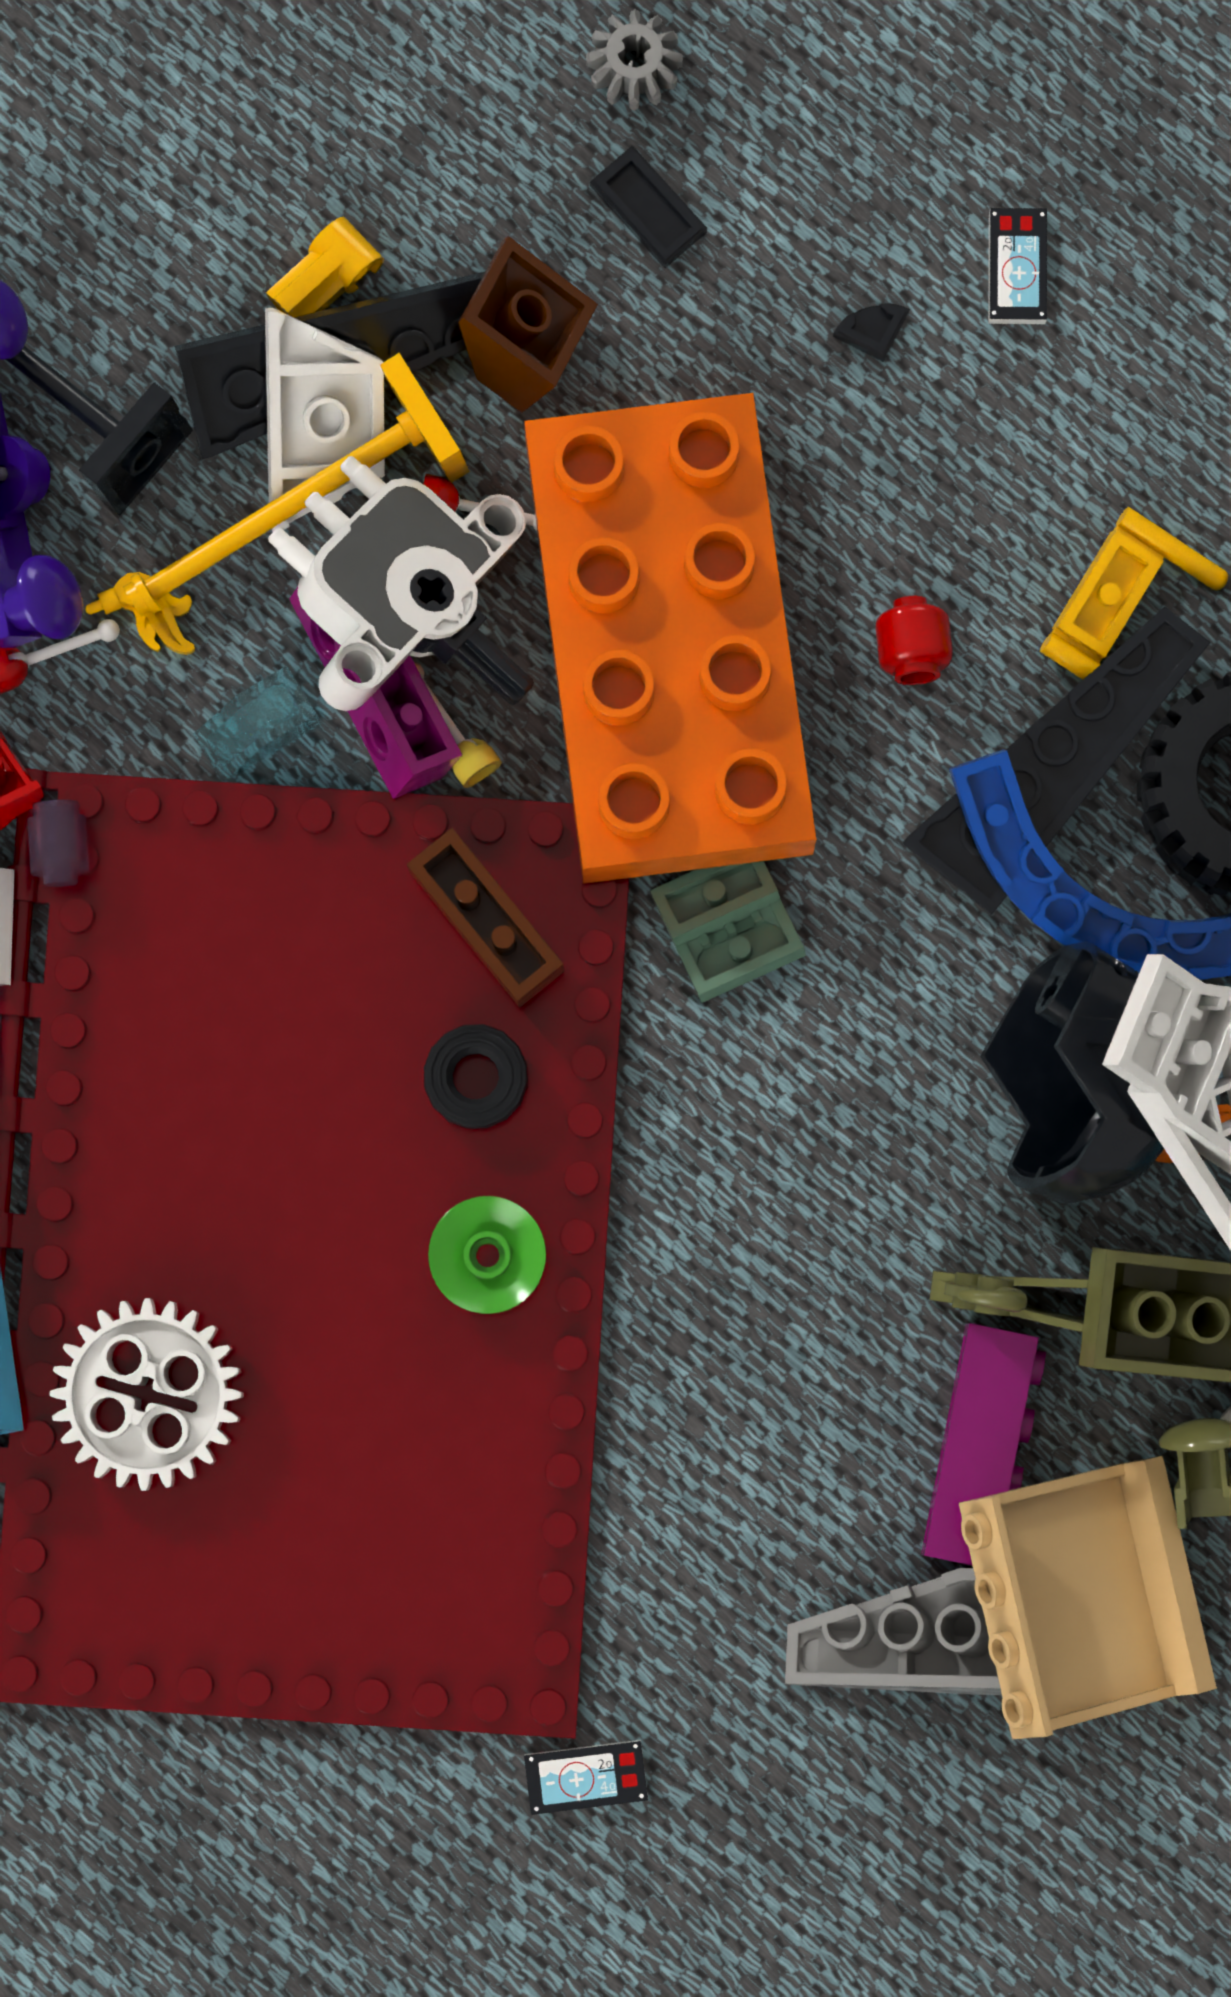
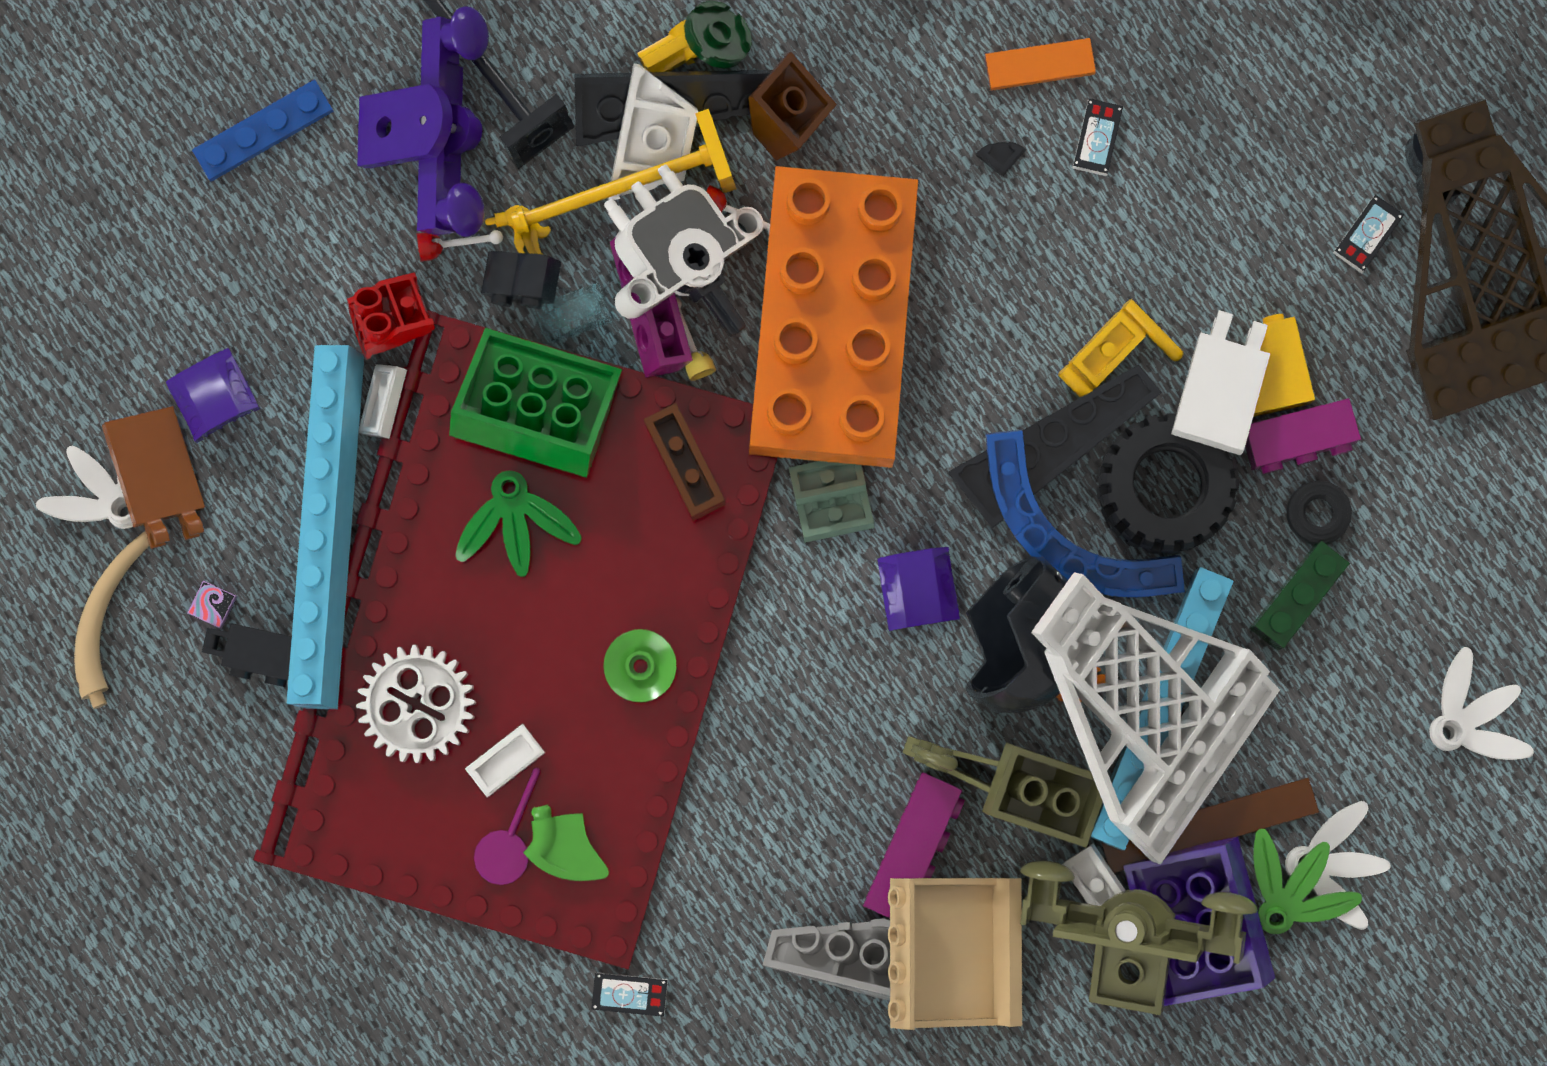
camera: 10 degrees right, 0 degrees up
clear purple brick [27,800,89,887] -> none
black tyre [424,1024,528,1129] -> none
black tile [590,146,707,268] -> none
red head [875,595,953,685] -> none
none -> green slope [449,328,622,478]
none -> green plant [456,470,582,577]
none -> white tile [465,724,545,798]
none -> magenta piece [474,767,540,885]
none -> black brick [481,251,561,309]
none -> bright green arm [523,805,609,881]
none -> dark green tile [684,0,752,69]
none -> dark purple slope [877,547,960,631]
none -> orange tile [985,38,1096,91]

